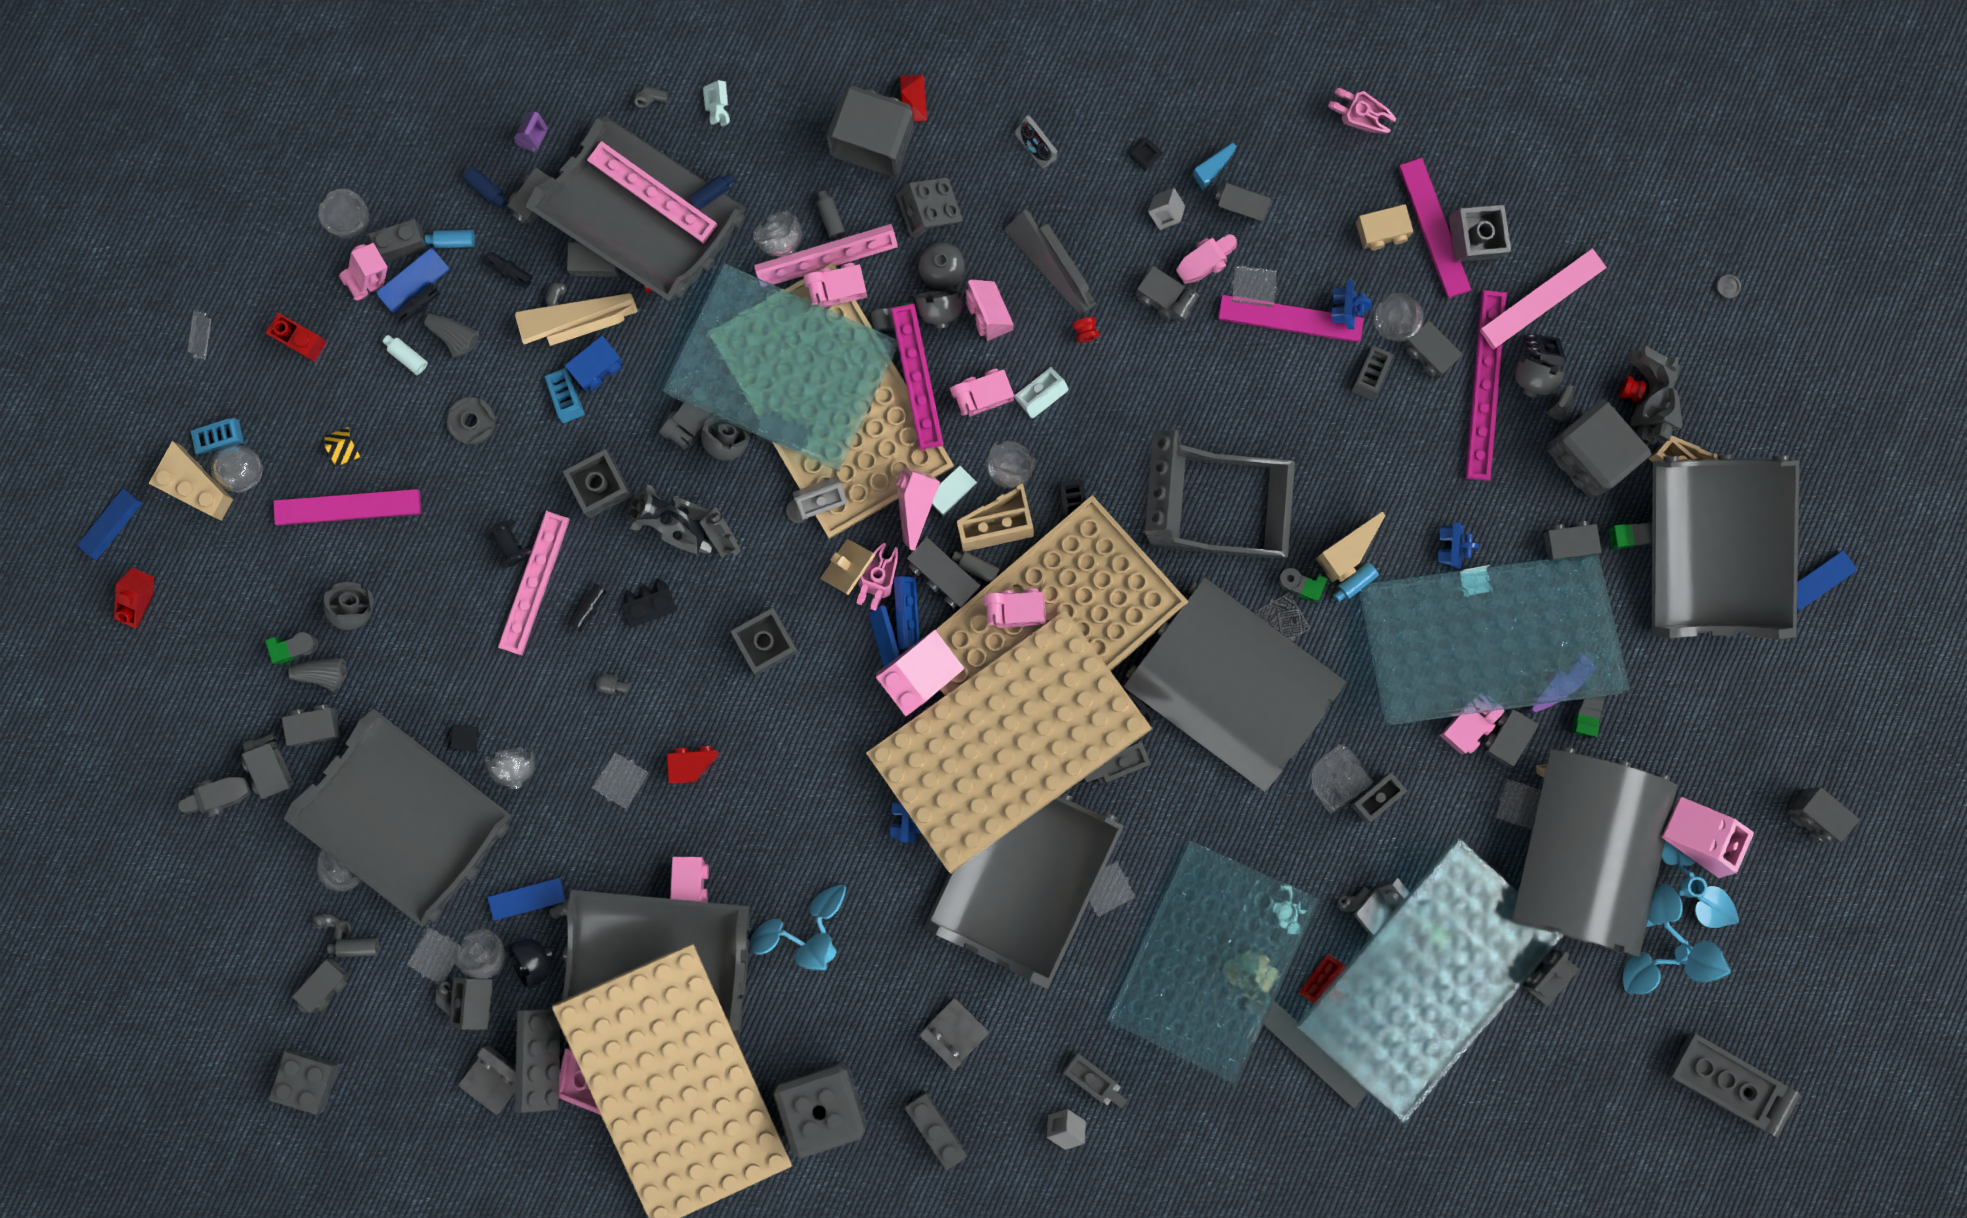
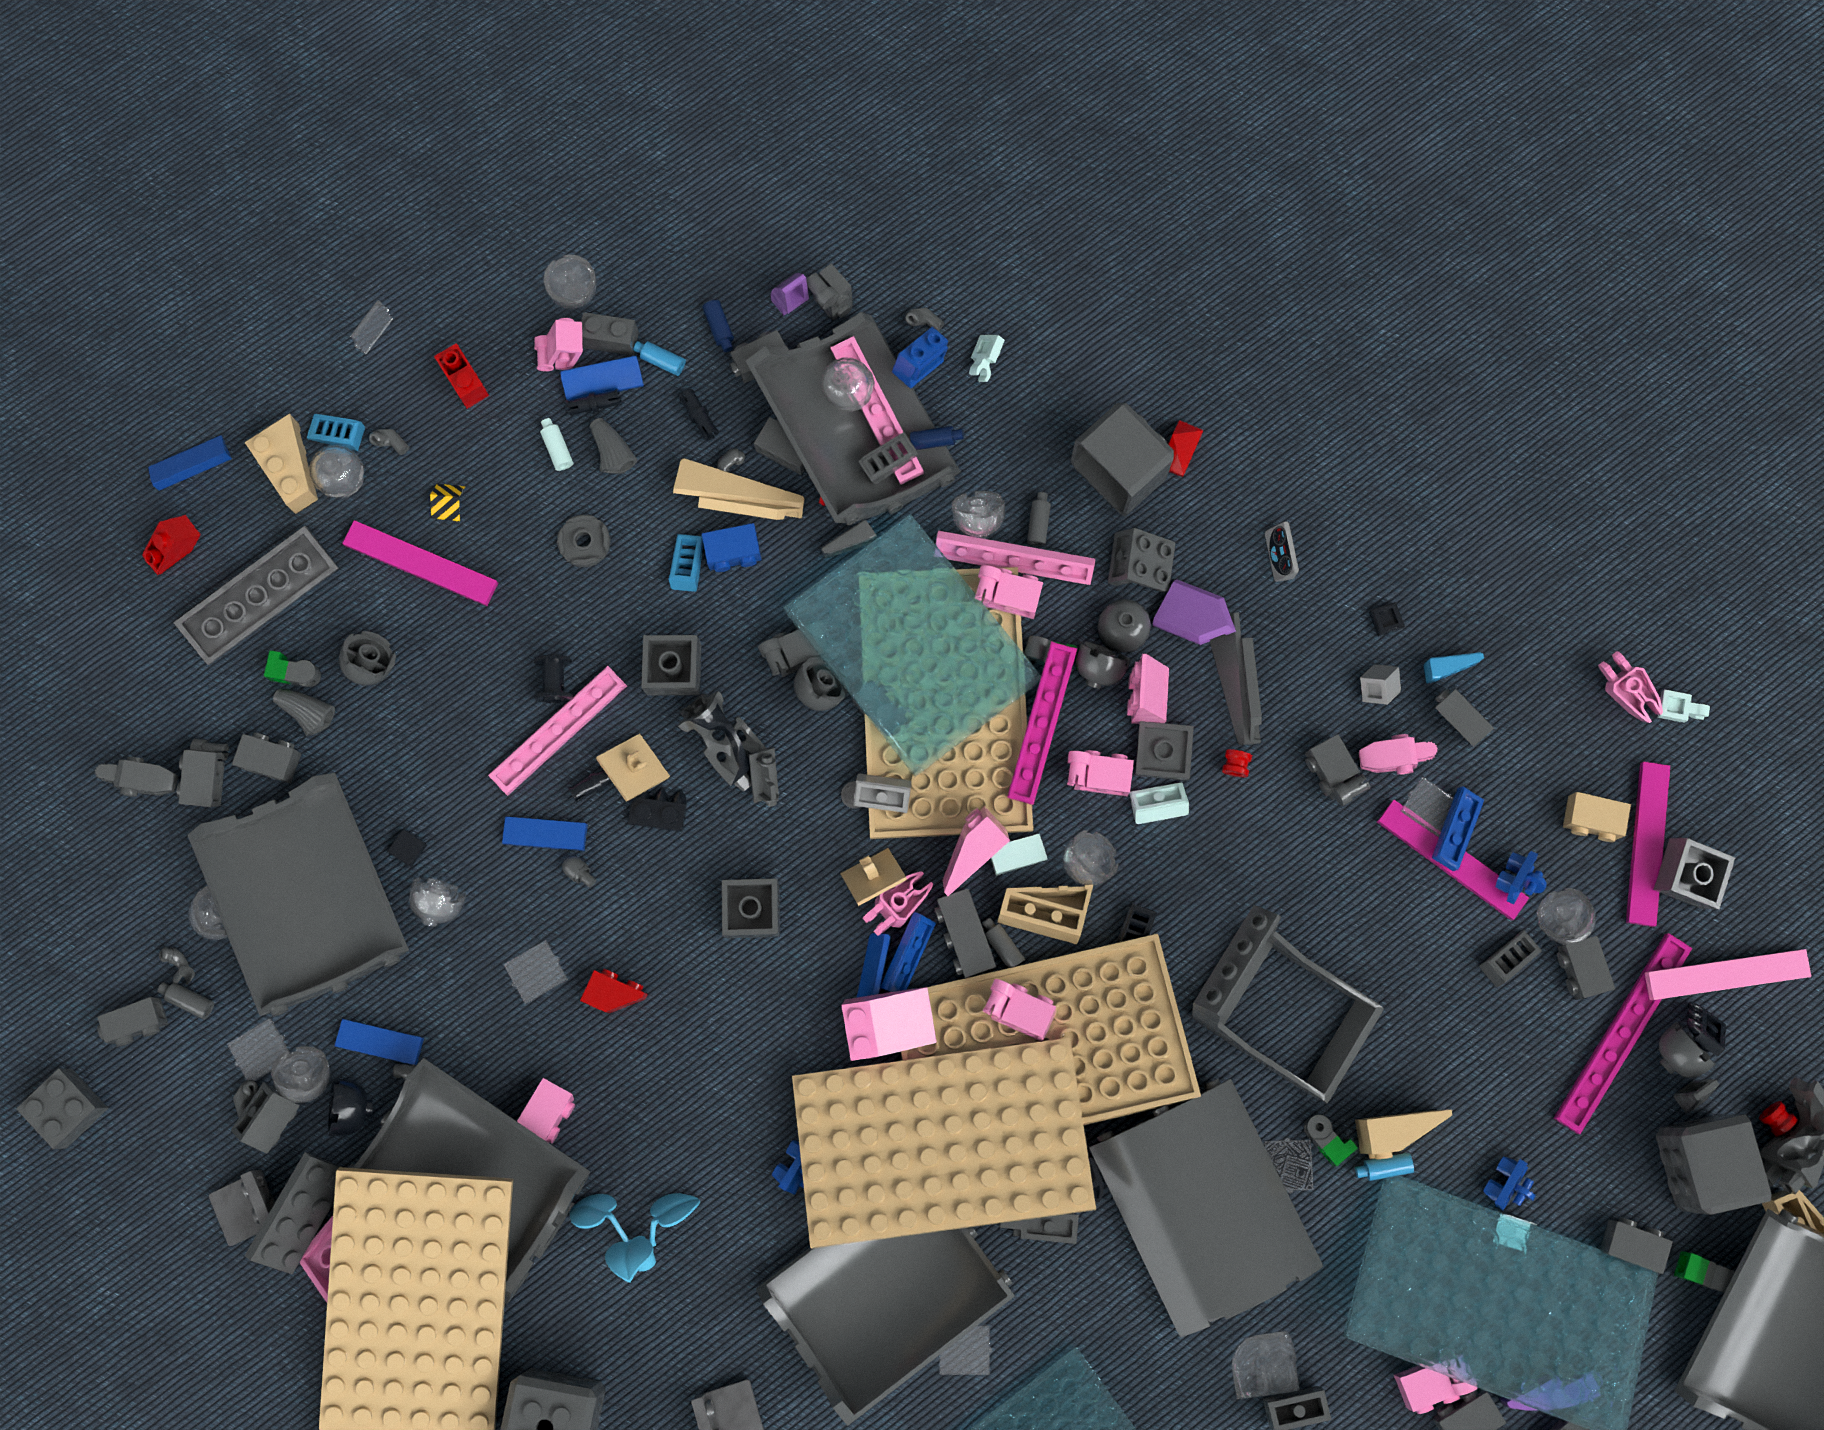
camera: 30 degrees right, 5 degrees down
none -> flat silver arch [173,526,339,665]
none -> dark grey arm [369,429,410,455]
none -> blue tile [502,817,588,851]
none -> tan piece [596,734,670,802]
none -> dark grey hinge [806,263,853,321]
none -> clear cylinder [821,357,875,412]
none -> dark grey slope [822,520,877,559]
none -> dark grey slope [858,432,919,485]
none -> blue window [892,327,948,389]
none -> dark grey plate [1135,721,1194,781]
none -> medium lavender tile [1153,580,1236,645]
none -> blue tile [1431,787,1484,871]
none -> light aqua plate [1657,690,1710,723]

